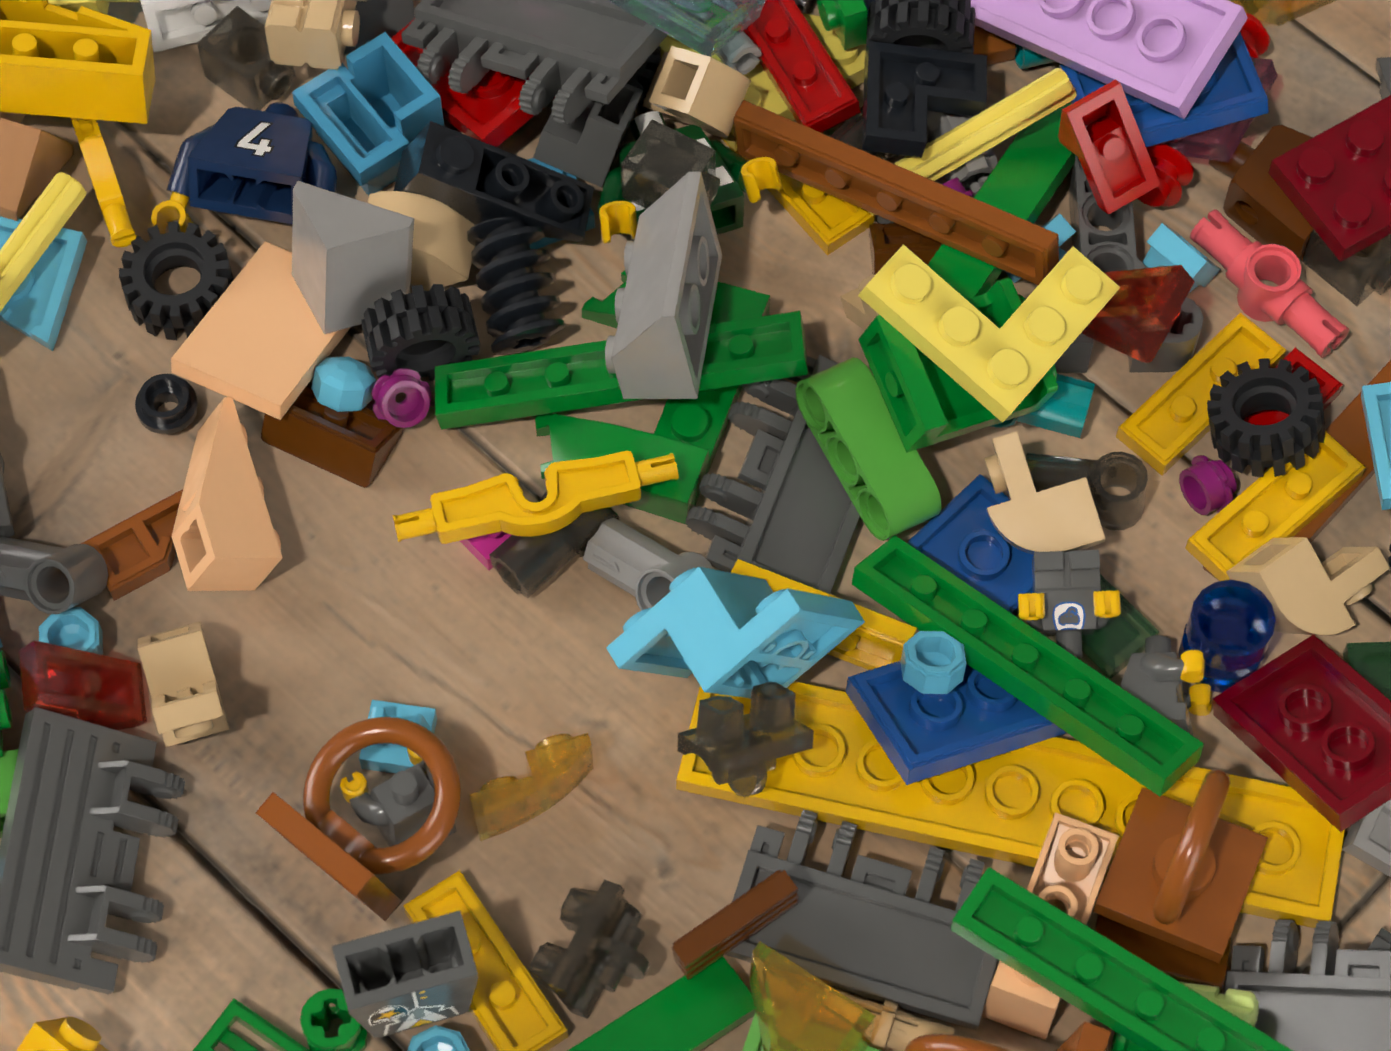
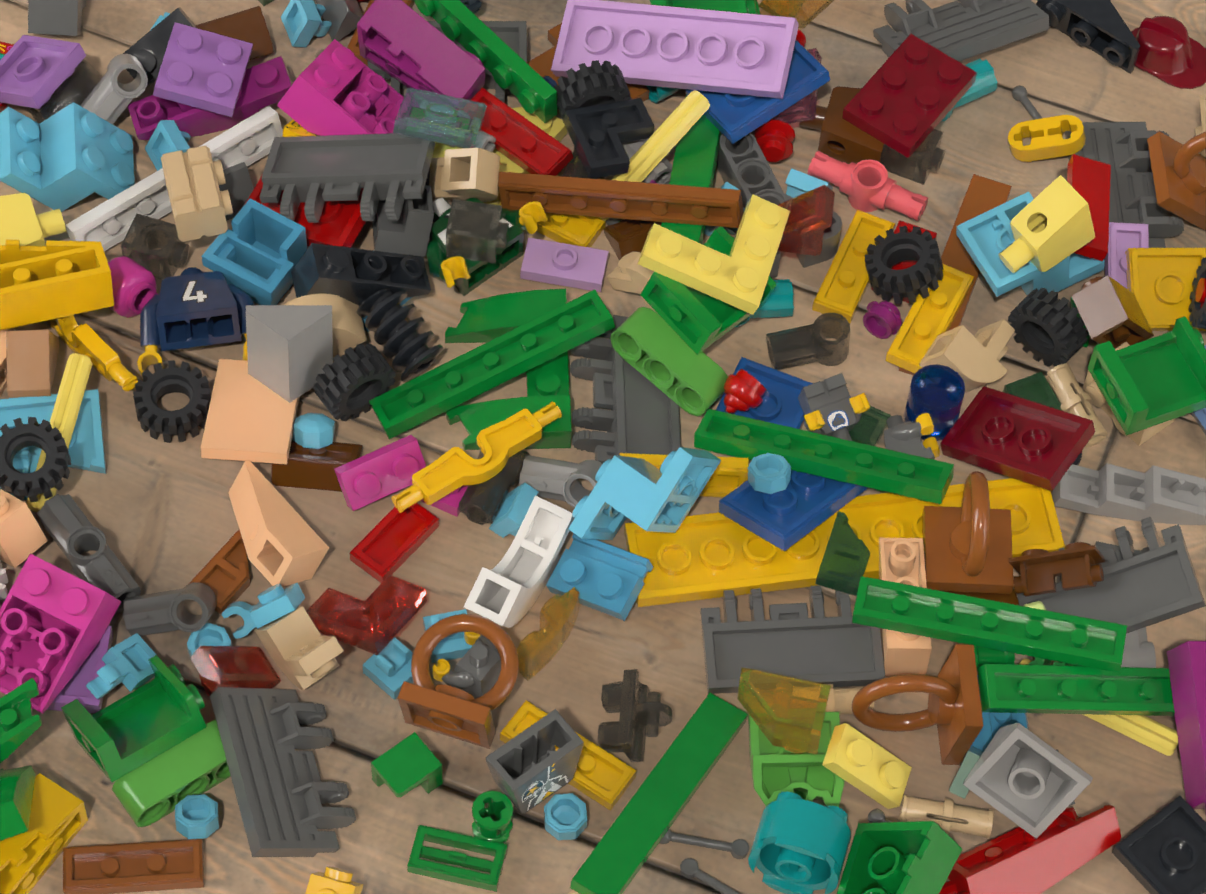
camera: 25 degrees left, 5 degrees down
black plate [135,374,198,434] -> none
magenta plate [372,368,431,428] -> none
light grey slope [605,172,722,399] -> none
reddish brown tile [672,869,799,980] -> none
clear smoke hips [677,682,814,797] -> none
tan brick [984,431,1105,555] -> none
red slope [1058,79,1161,215] -> none
none -> dark pink head [108,256,157,318]
none -> medium azure plate [221,583,306,639]
none -> clear red plate [306,575,427,655]
none -> dark pink plate [334,435,426,511]
none -> red tile [349,503,439,584]
none -> medium azure tile [362,636,413,700]
none -> green panel [371,732,443,797]
none -> white arch [464,495,575,628]
none -> medium azure tile [489,483,539,538]
none -> lavender plate [520,237,609,292]
none -> dark azure plate [546,534,653,621]
none -> red plate [724,369,766,413]
none -> clear green tile [815,511,870,596]
none -> reddish brown hinge [1009,542,1105,597]

